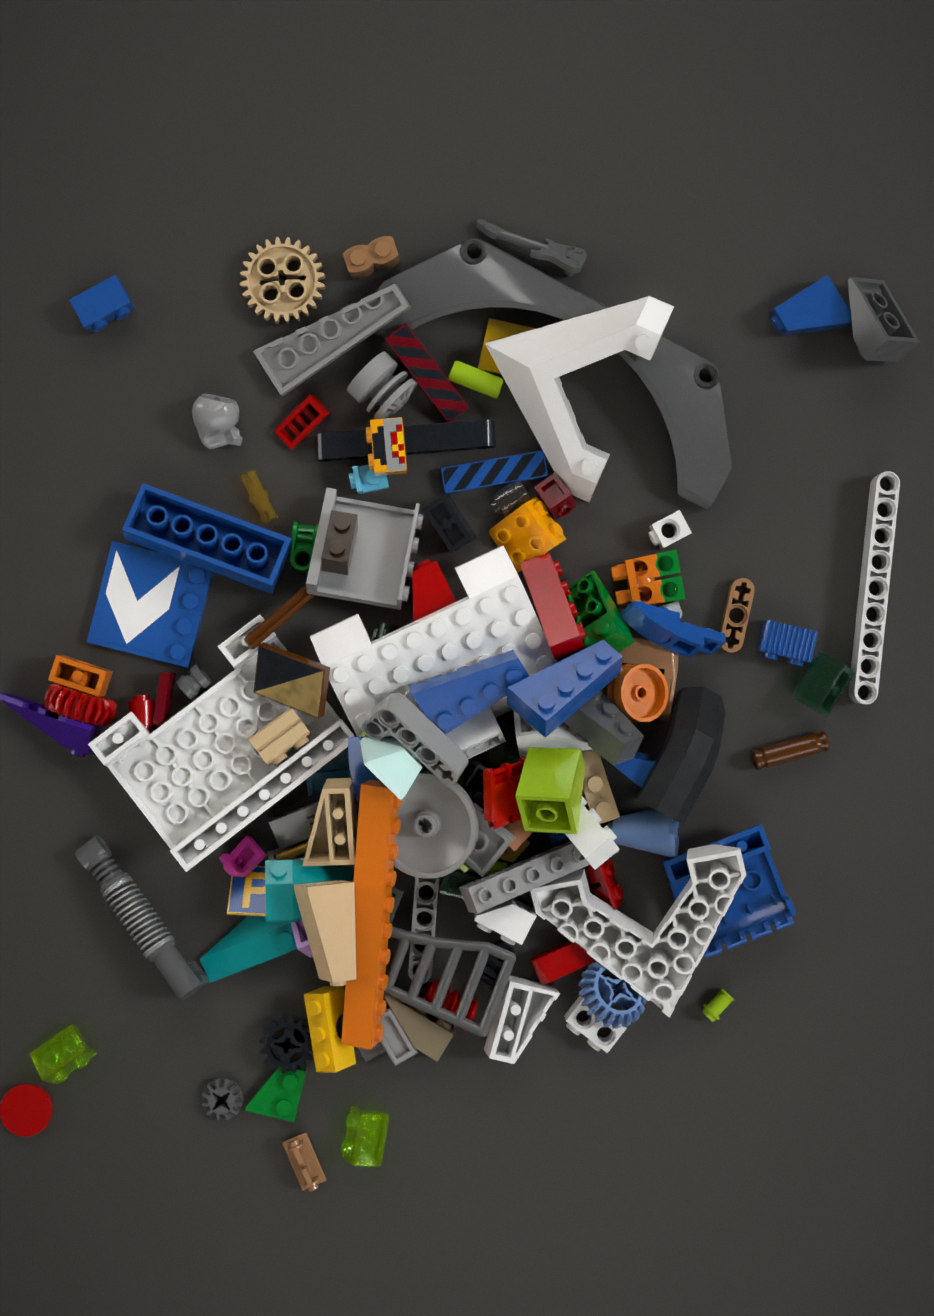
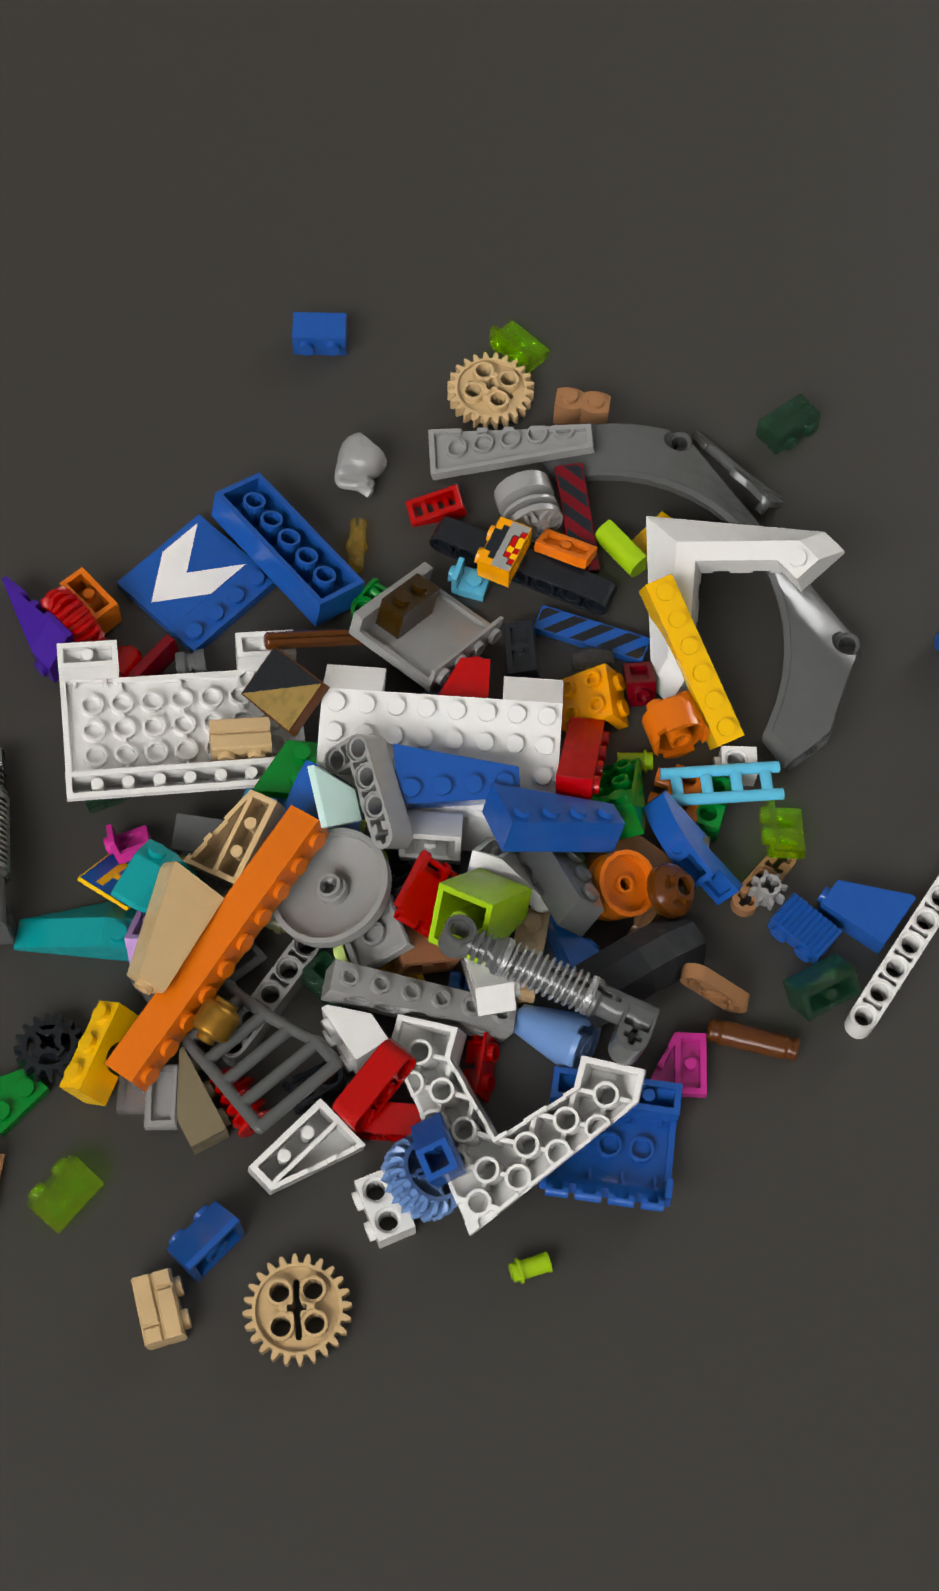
camera: 30 degrees right, 25 degrees down
none -> tan brick [131,1268,192,1350]
none -> blue slope [166,1201,245,1283]
none -> pearl gold head [192,995,240,1046]
none -> tan gear [242,1254,352,1367]
none -> green wing [254,740,318,799]
none -> red beam [332,1038,416,1133]
none -> blue slope [411,1112,468,1187]
none -> dark grey piece [438,914,660,1066]
none -> clear neon green bracket [490,320,550,373]
none -> orange plate [534,528,597,570]
none -> lime pin [617,749,653,773]
none -> yellow arch [639,574,744,750]
none -> orange brick [642,691,709,759]
none -> reddish brown piece [647,863,695,919]
none -> dark pink wing [650,1032,707,1098]
none -> medium azure bar [660,761,785,806]
none -> medium nougat beam [680,963,750,1013]
none -> light grey gear [748,870,788,911]
none -> clear green brick [756,393,821,454]
none -> clear neon green bracket [759,800,806,859]
none -> blue slope [817,880,916,954]

